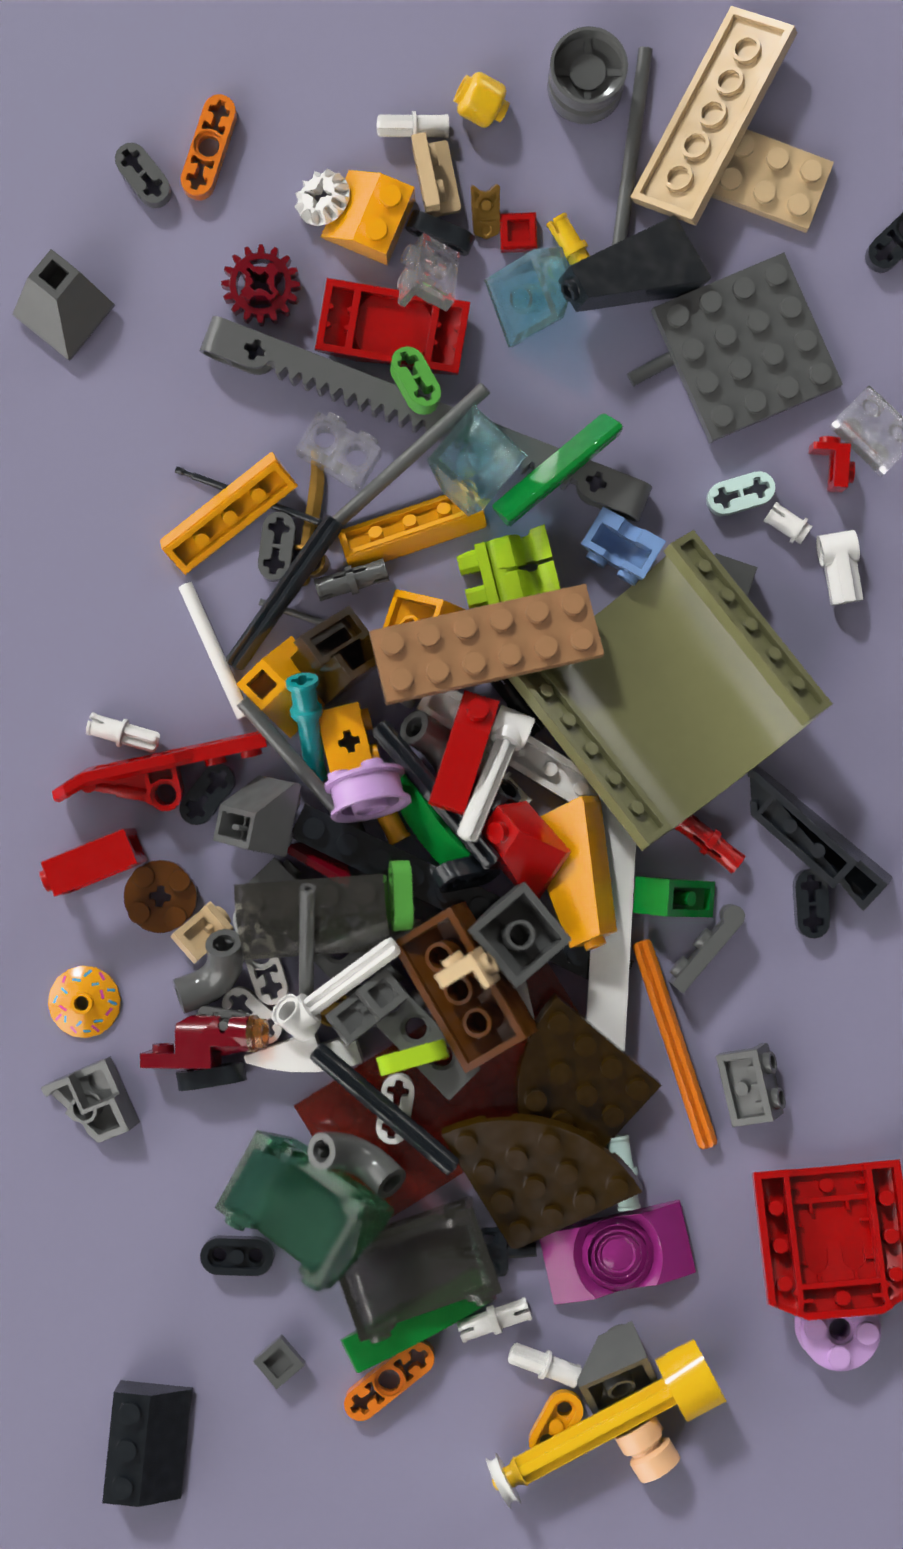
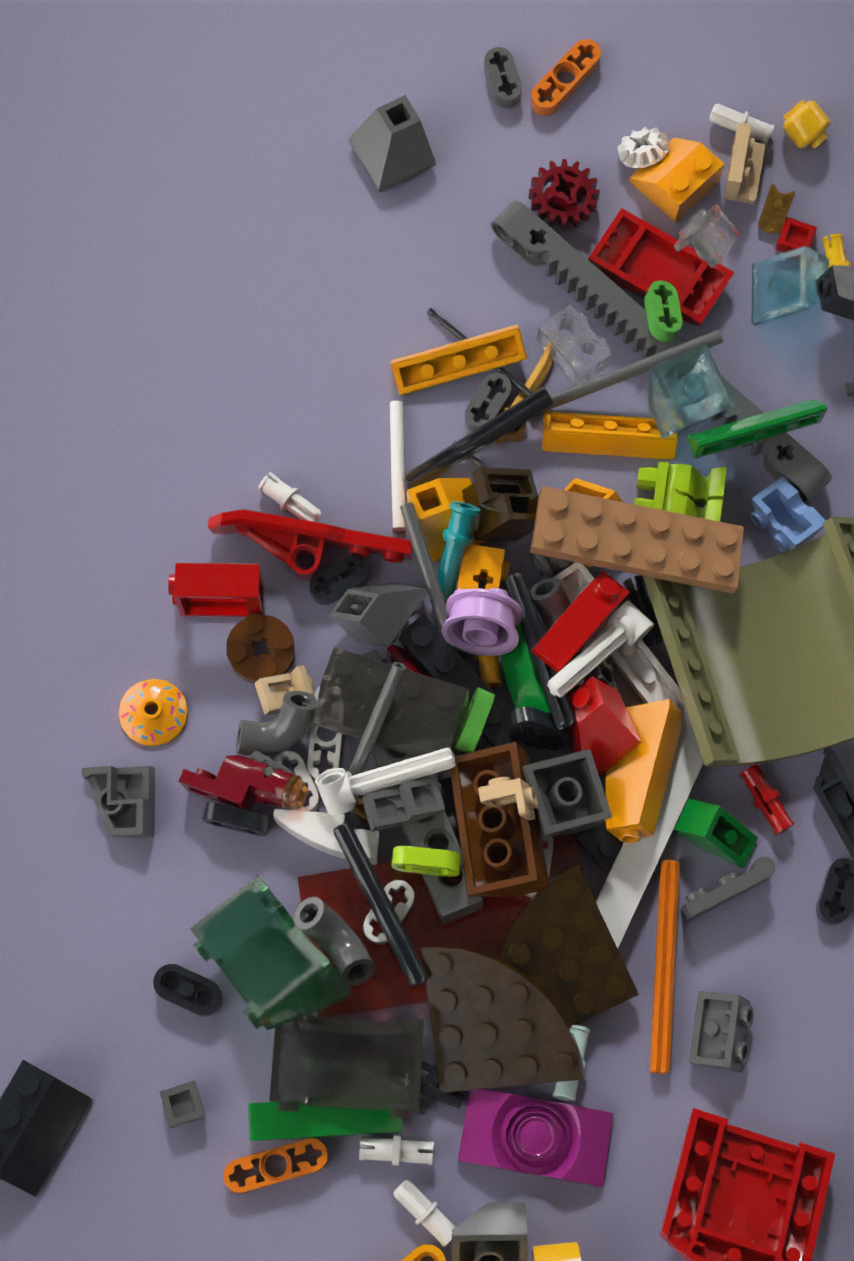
camera: 20 degrees right, 15 degrees down
dark grey pin [313,558,390,602] -> none
black beam [405,210,475,256] -> none

